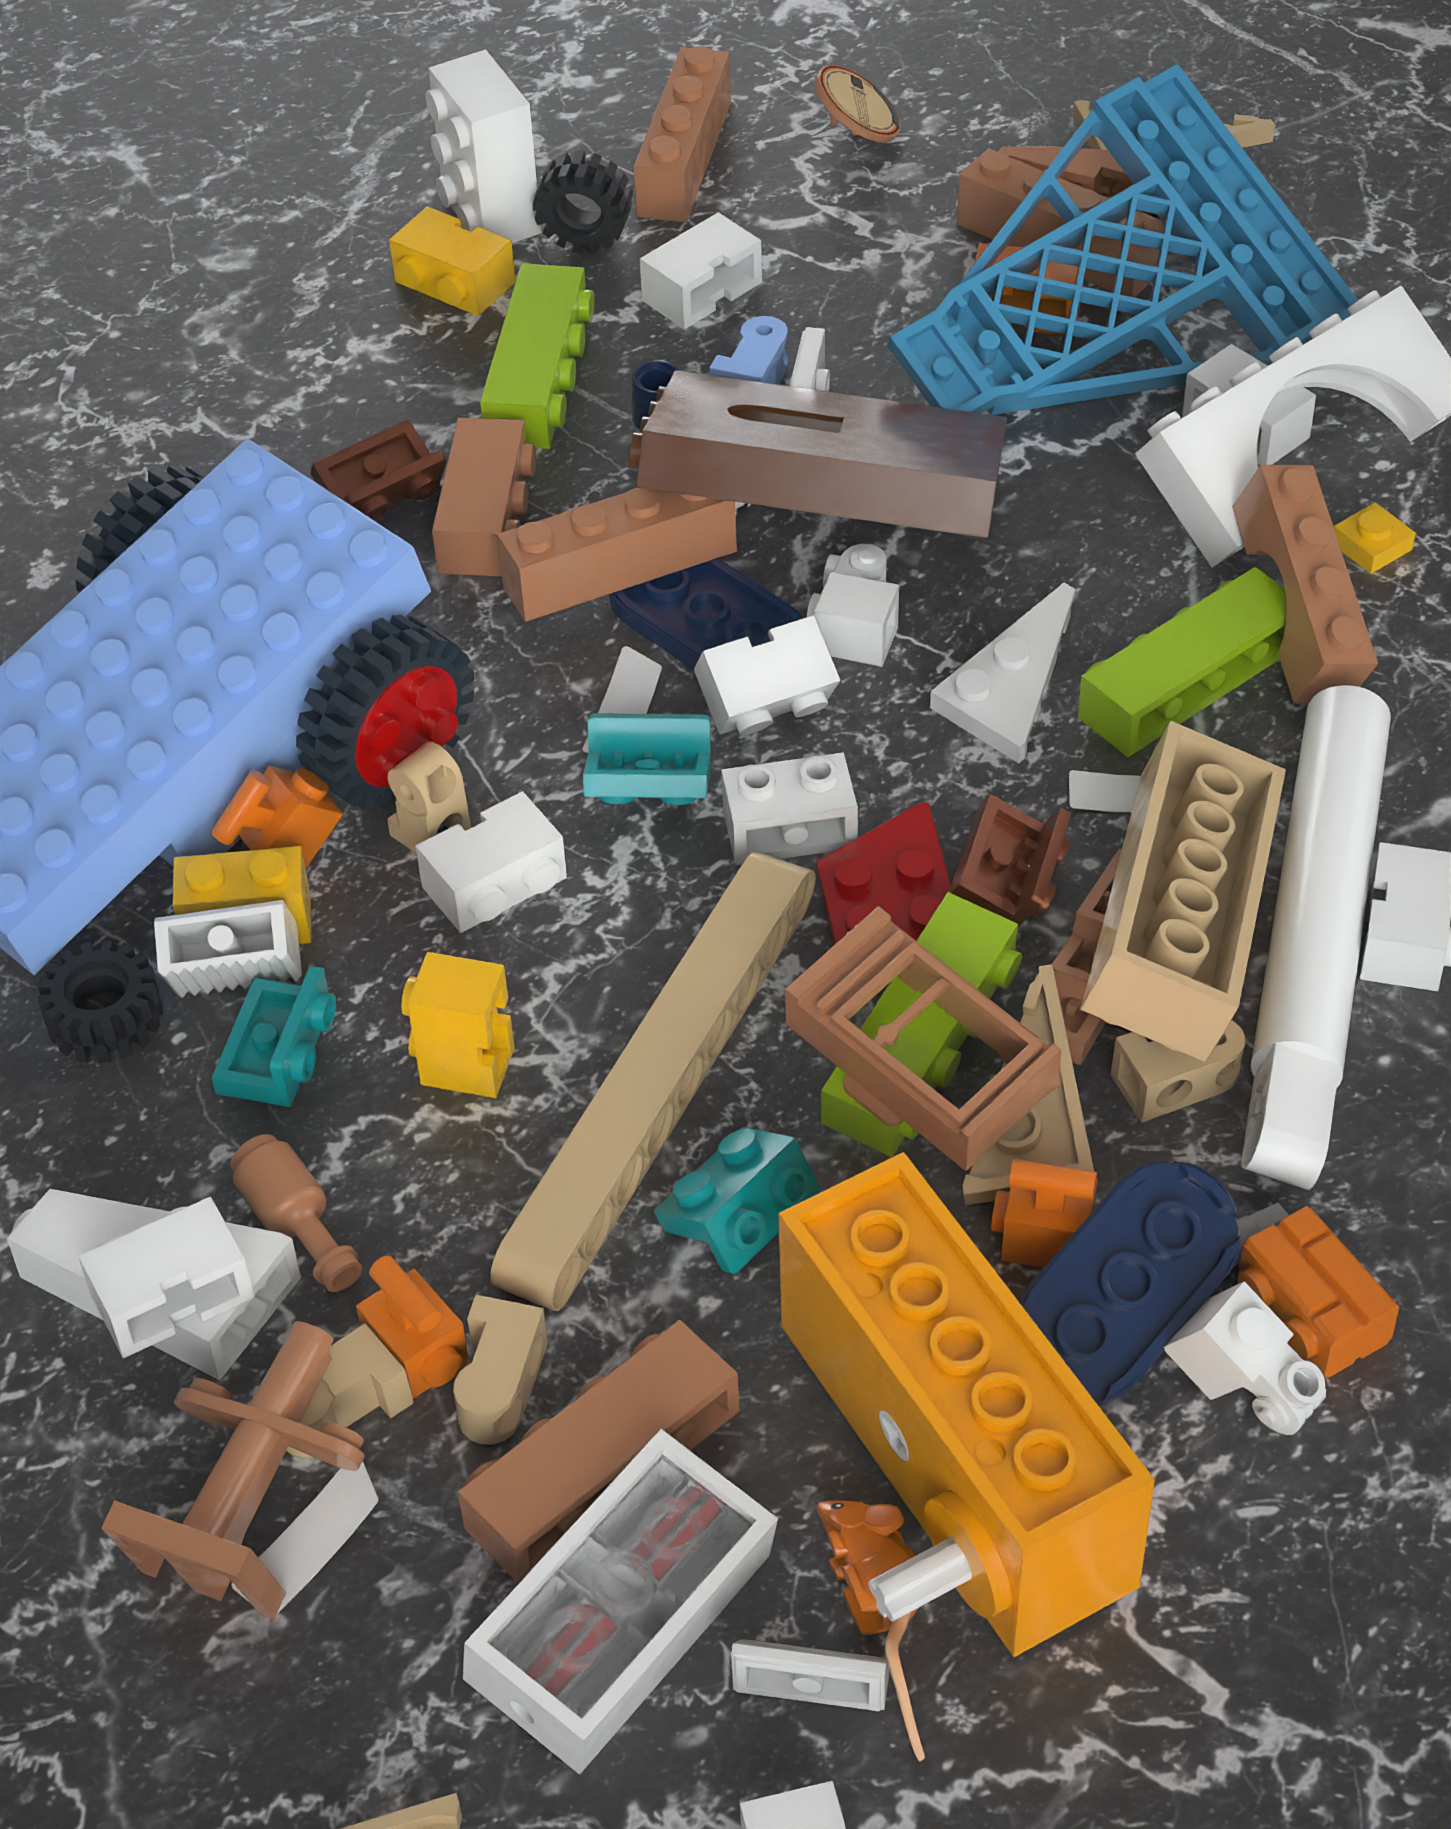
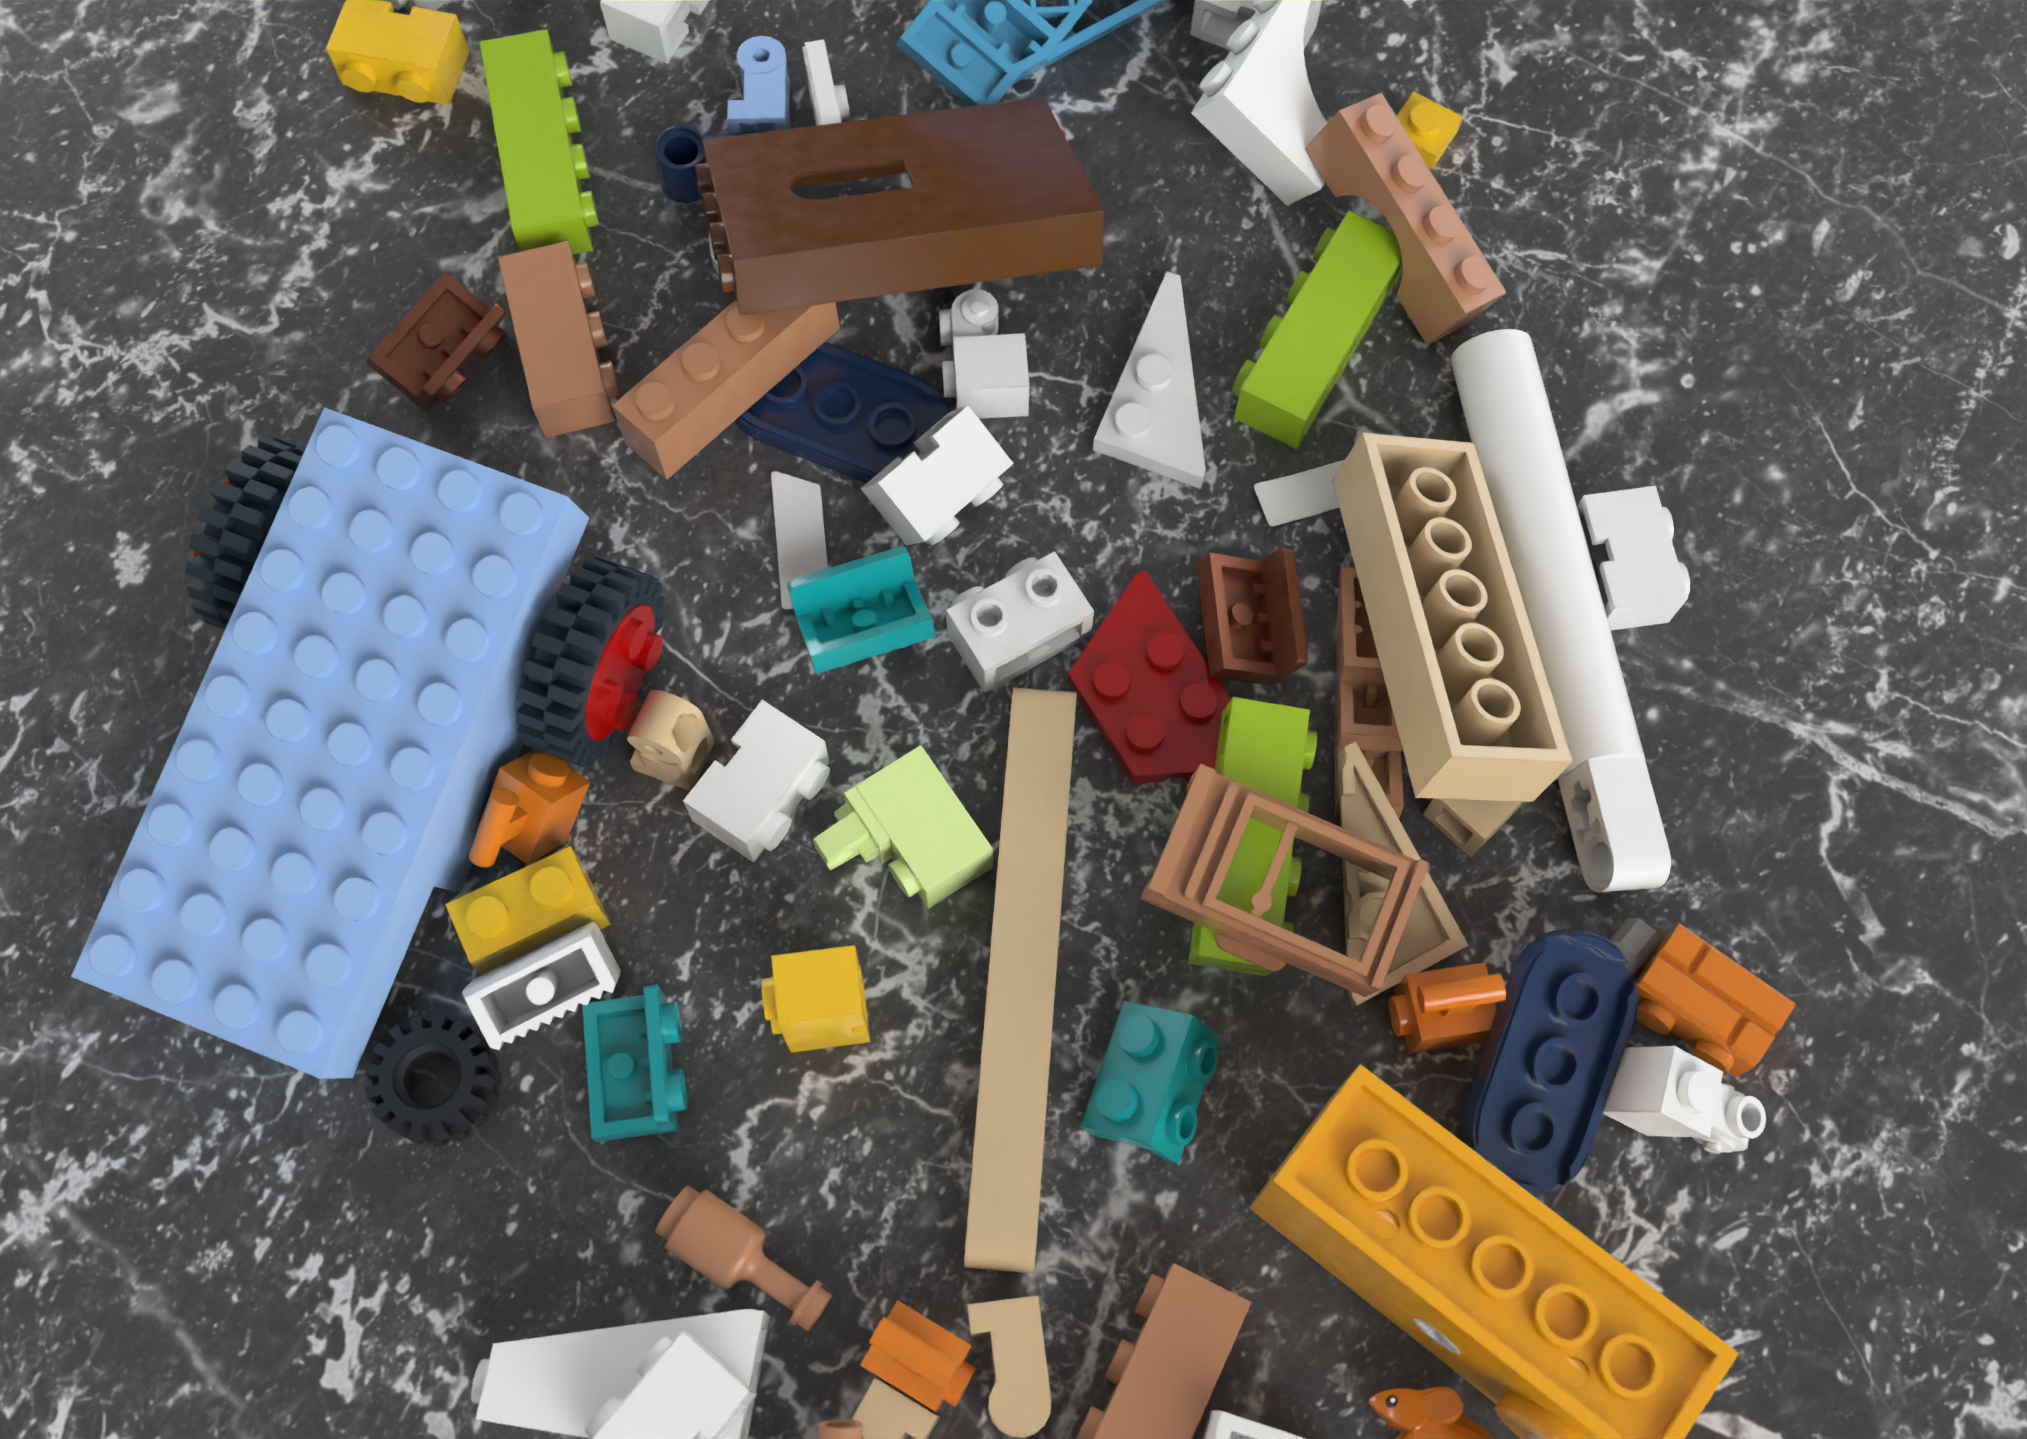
camera: 25 degrees left, 20 degrees up
none -> yellowish green hinge [813,745,993,909]

